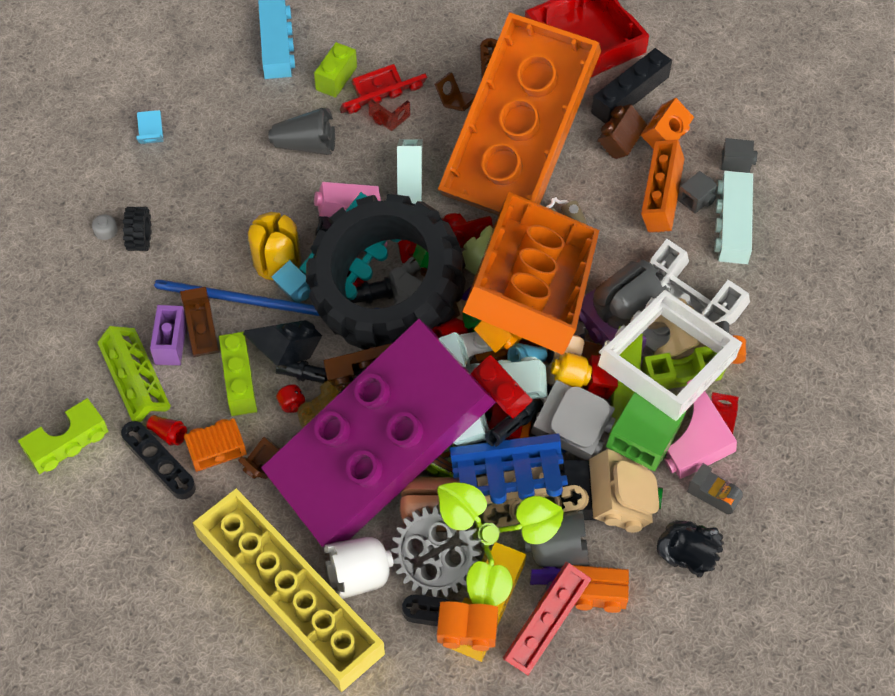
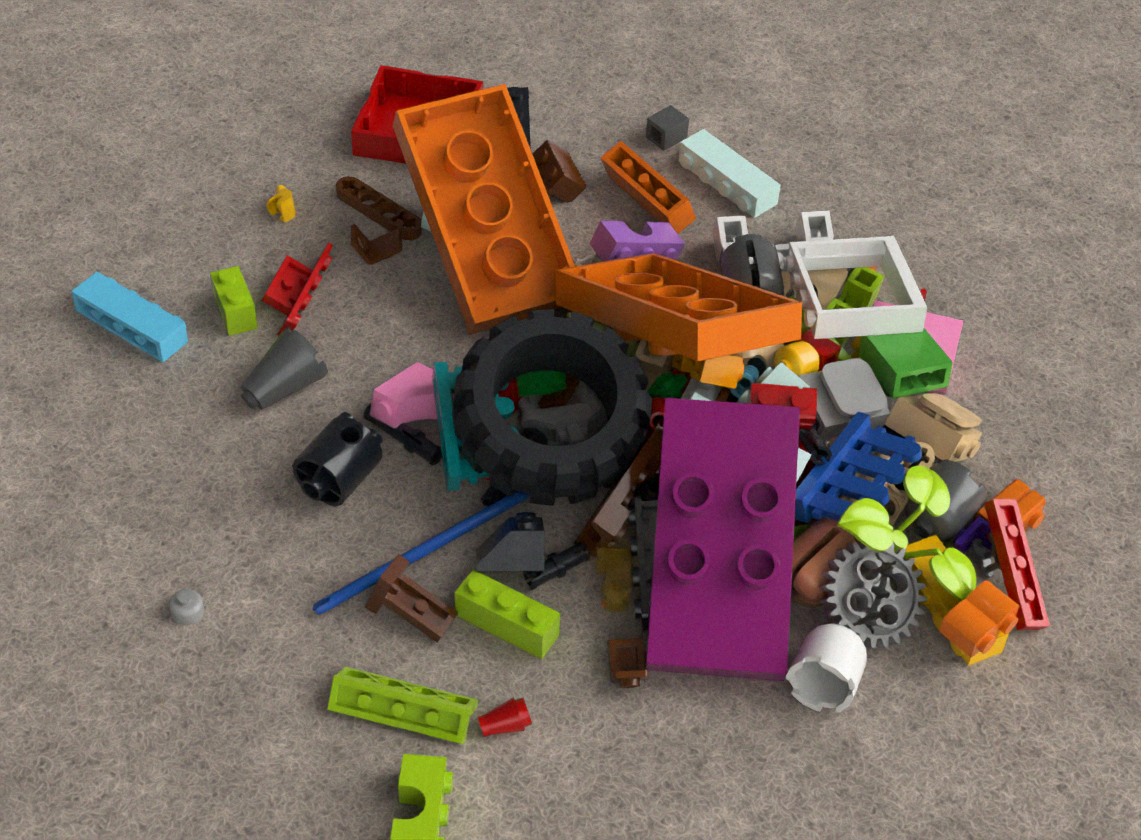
camera: 50 degrees left, 10 degrees down
black beam [121,421,196,500] -> none
black tyre [123,207,152,251] -> none
medium azure bracket [136,110,164,144] -> none
medium lavender brick [150,305,187,366] -> none
orange brick [184,418,247,472] -> none
light yellow brick [193,488,385,692] -> none
yellow cylinder [248,212,302,281] -> none
medium azure brick [272,260,311,303] -> none
red piece [276,384,306,413] -> none
clear red bracket [368,99,411,132] -> none
light aqua arch [397,139,423,204] -> none
black beam [402,595,451,626] -> none
orange brick [641,98,694,149] -> none
black hair [657,520,724,578] -> none
dark grey brick [677,171,718,213] -> none
dark grey leg [687,463,743,514] -> none
none -> yellow piece [266,185,296,223]
none -> black cylinder [292,412,383,507]
none -> medium lavender arch [589,221,685,262]

